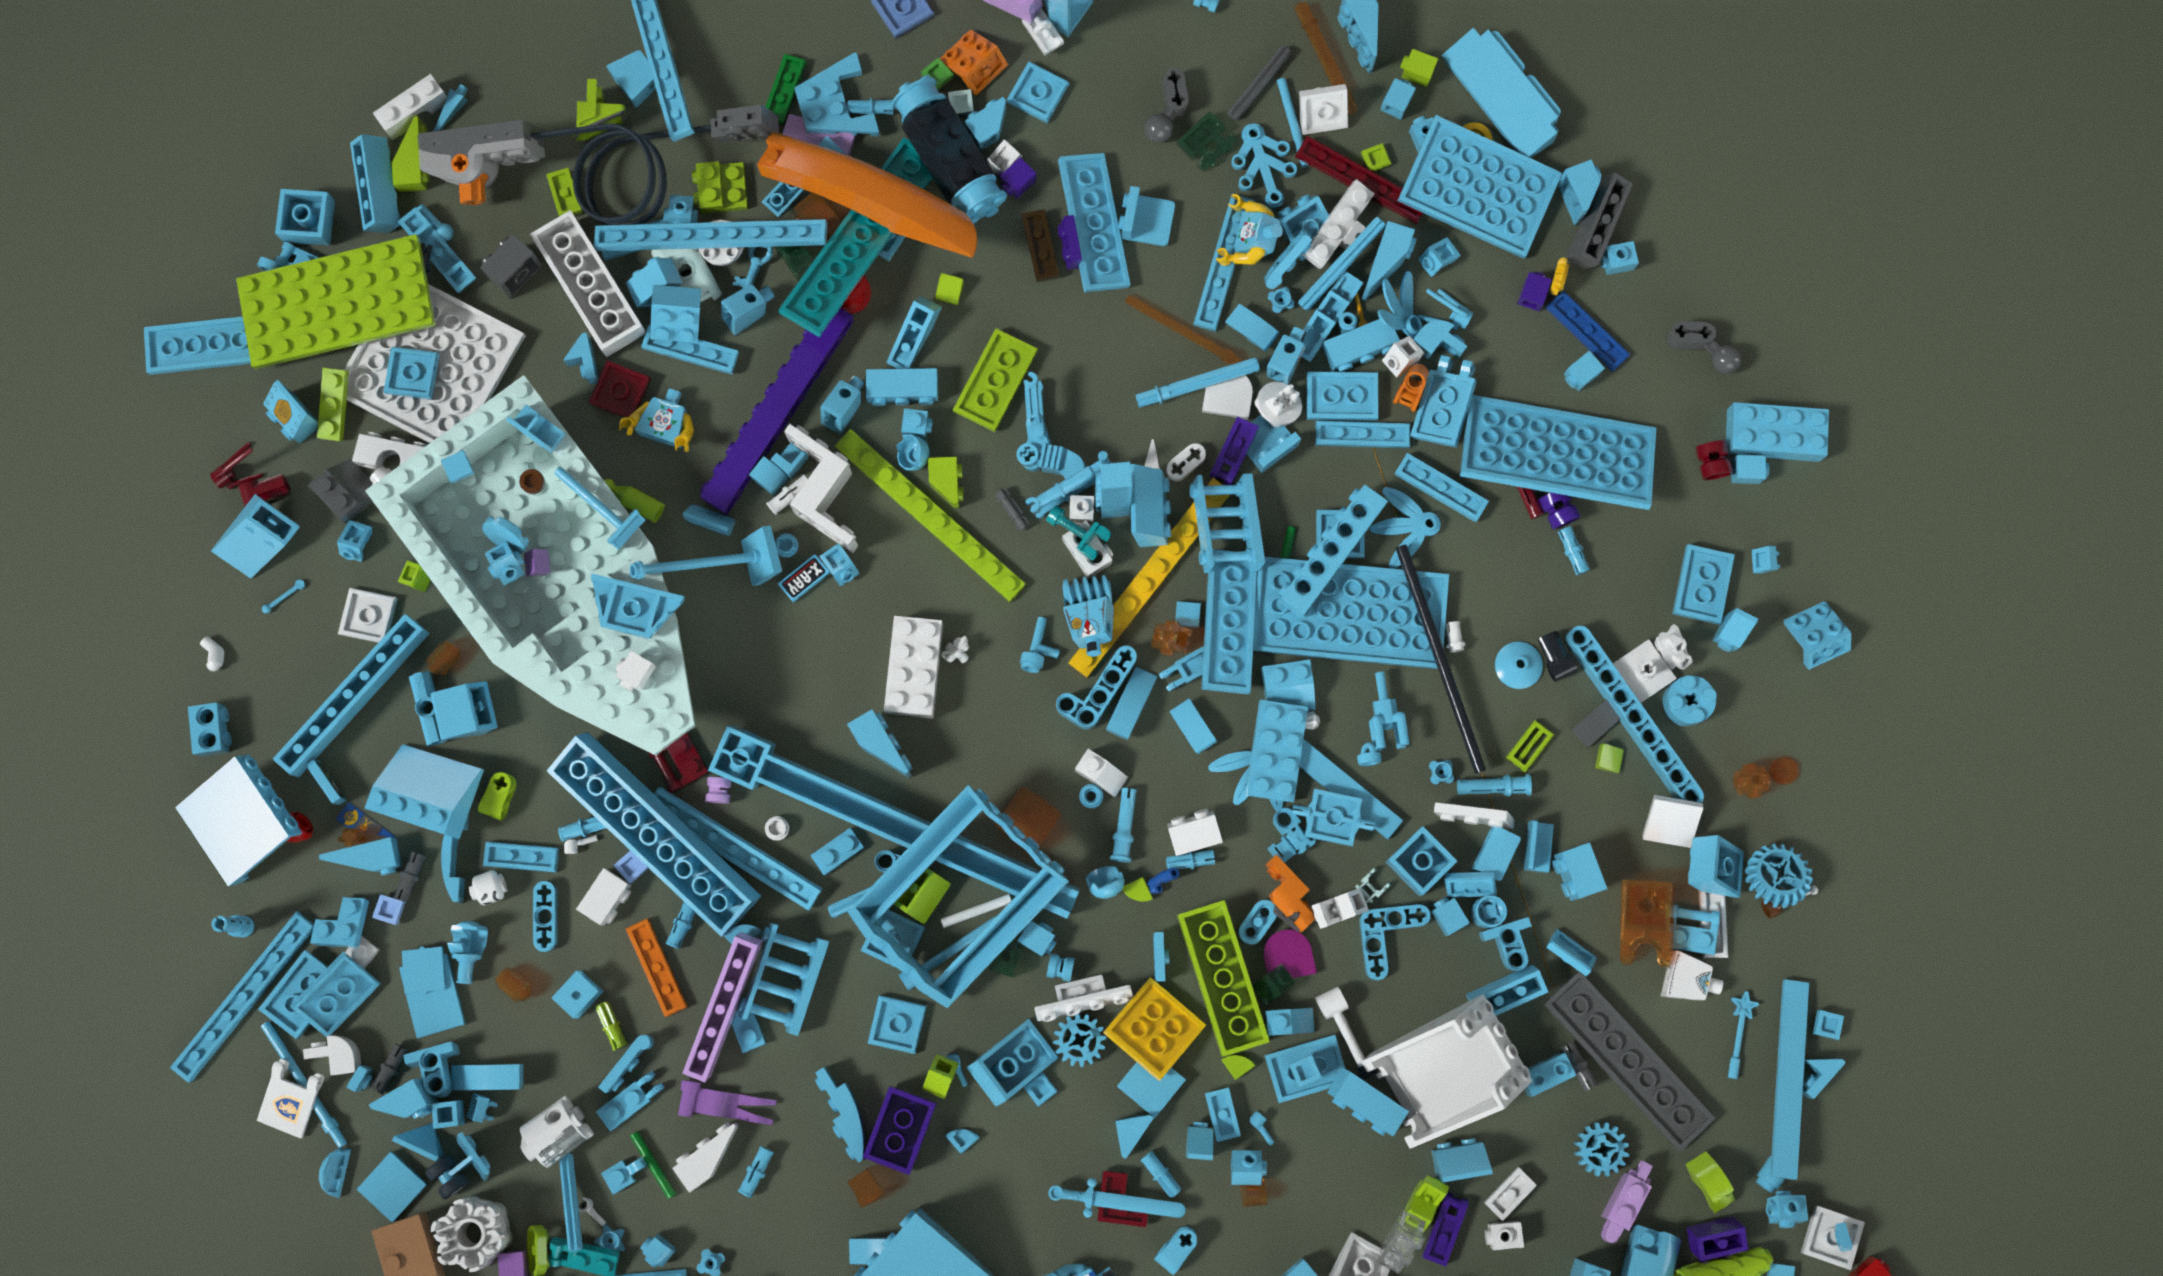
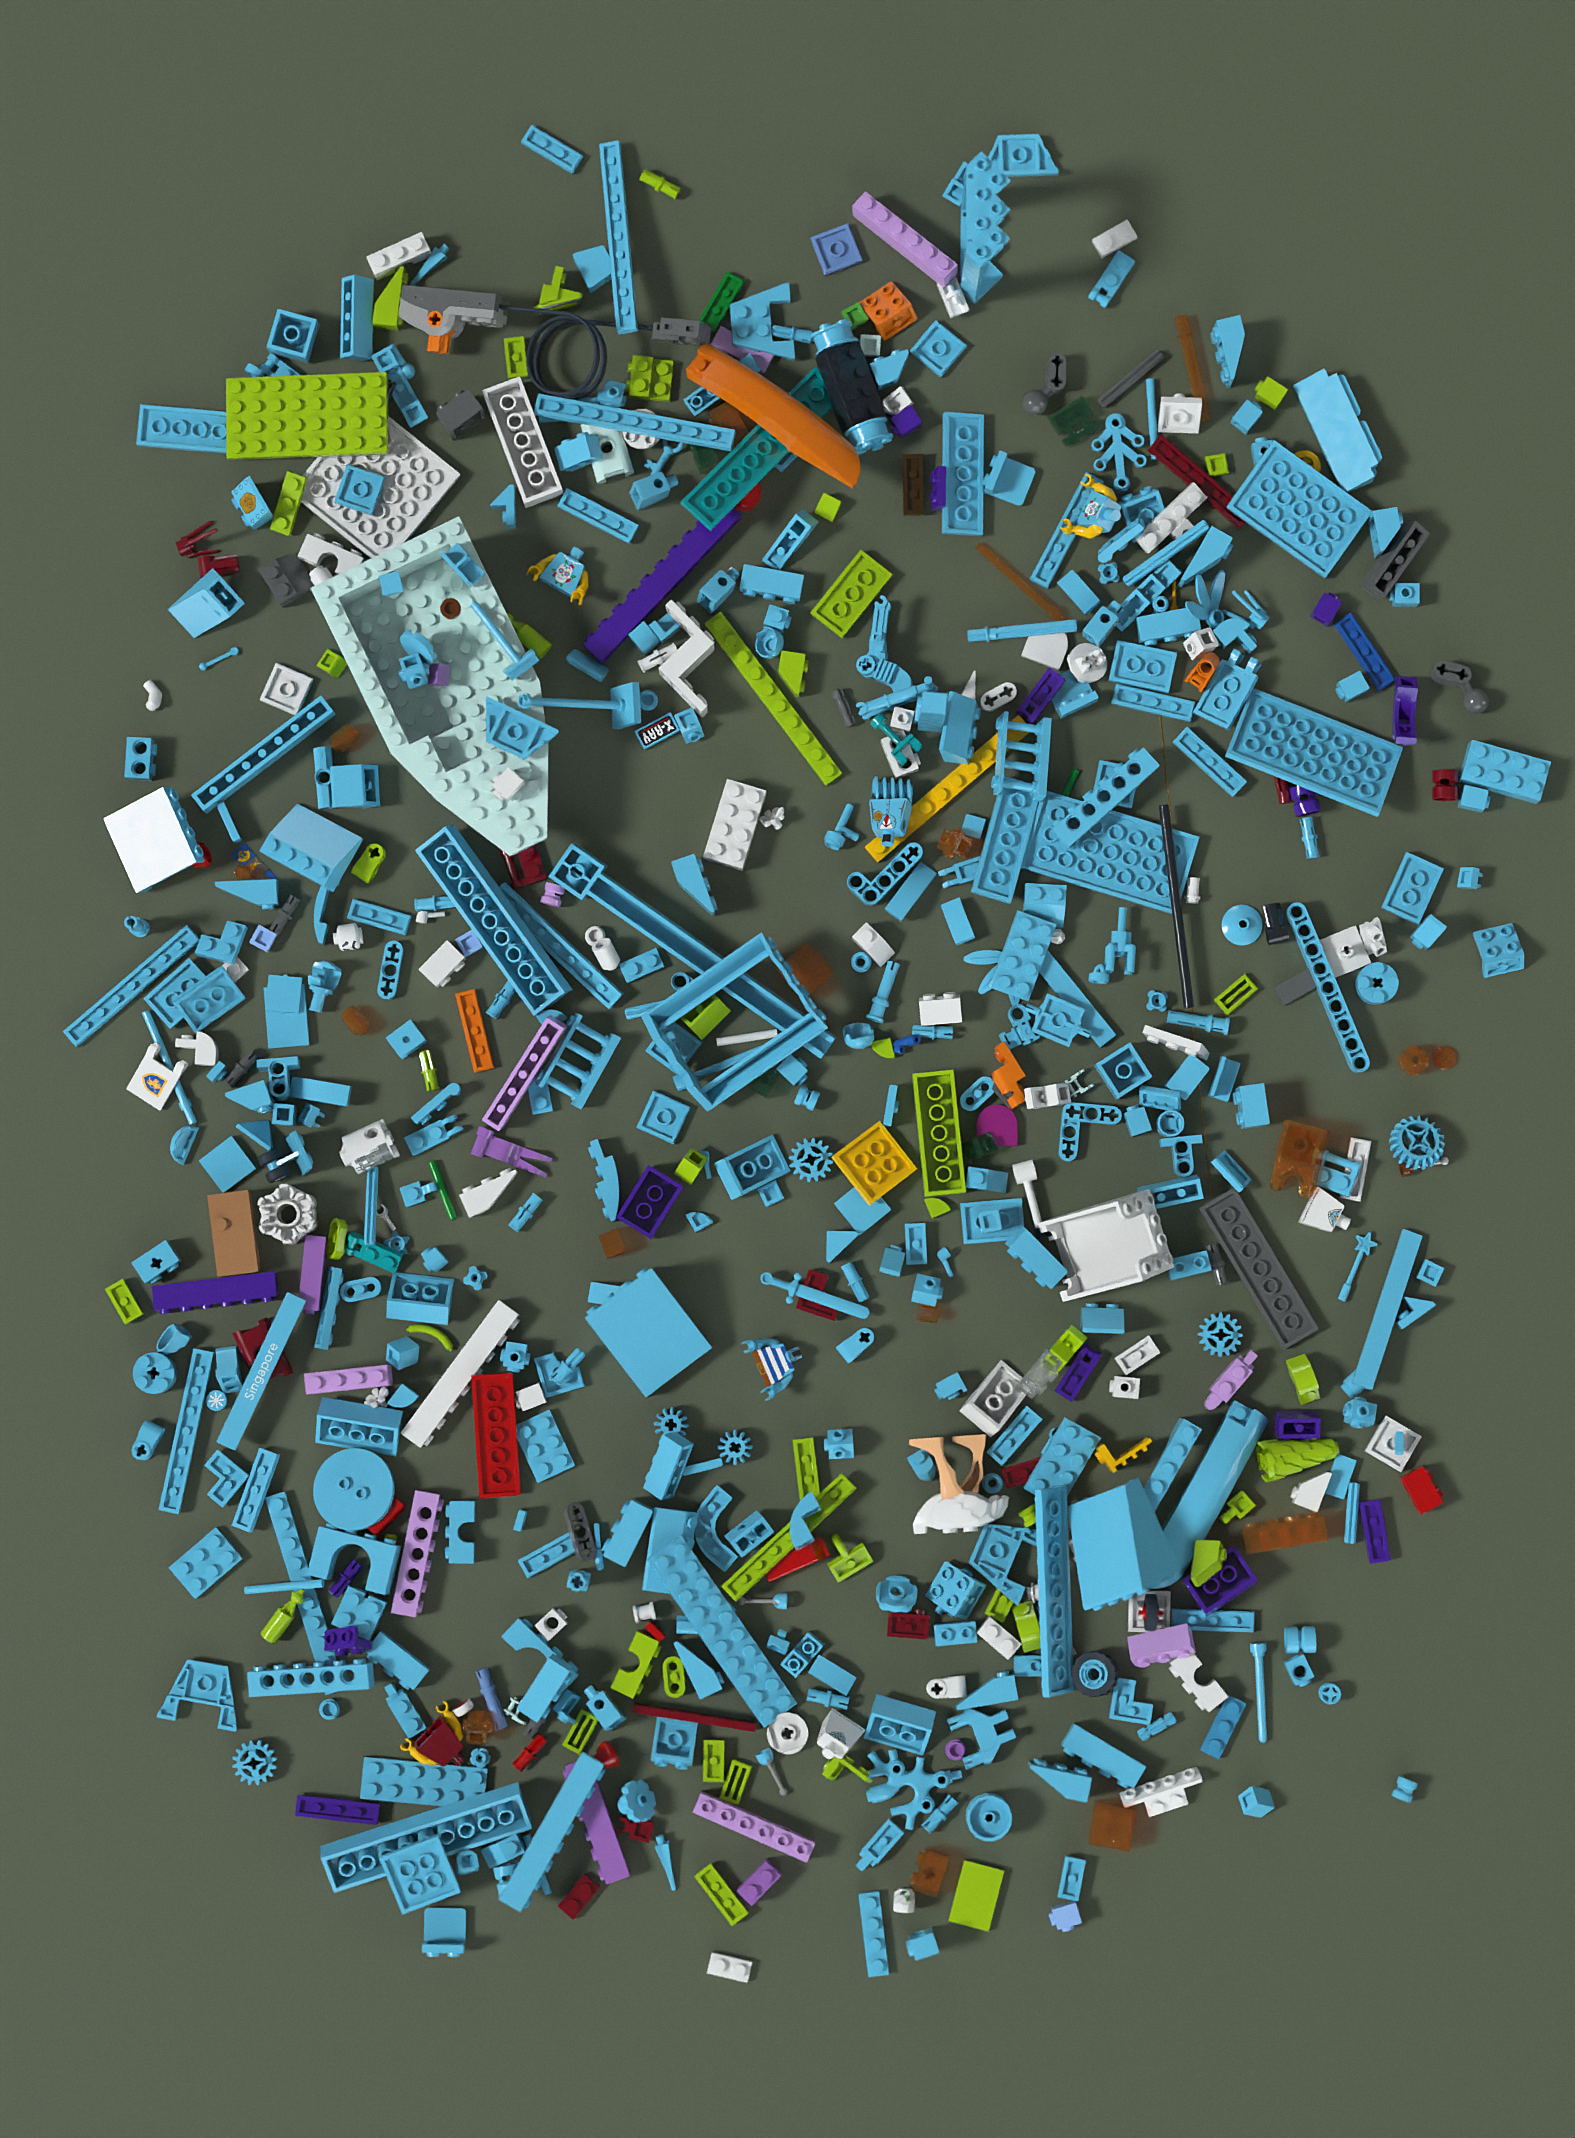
camera: 15 degrees right, 5 degrees up
medium azure bracket [337,520,373,562] -> none
dark red plate [588,360,651,418] -> none
medium azure brick [650,285,701,343] -> none
white bracket [1035,975,1133,1022] -> none
medium azure plant [1370,487,1441,569] -> none
medium azure bracket [1418,237,1461,277] -> none
yellow gear [1550,258,1570,295] -> none
lime slope [1595,743,1624,773] -> none
white tile [1642,795,1703,848] -> none
medium azure slope [1688,835,1744,898] -> none
none -> white brick [592,938,620,970]
none -> dark purple arch [1392,676,1418,745]

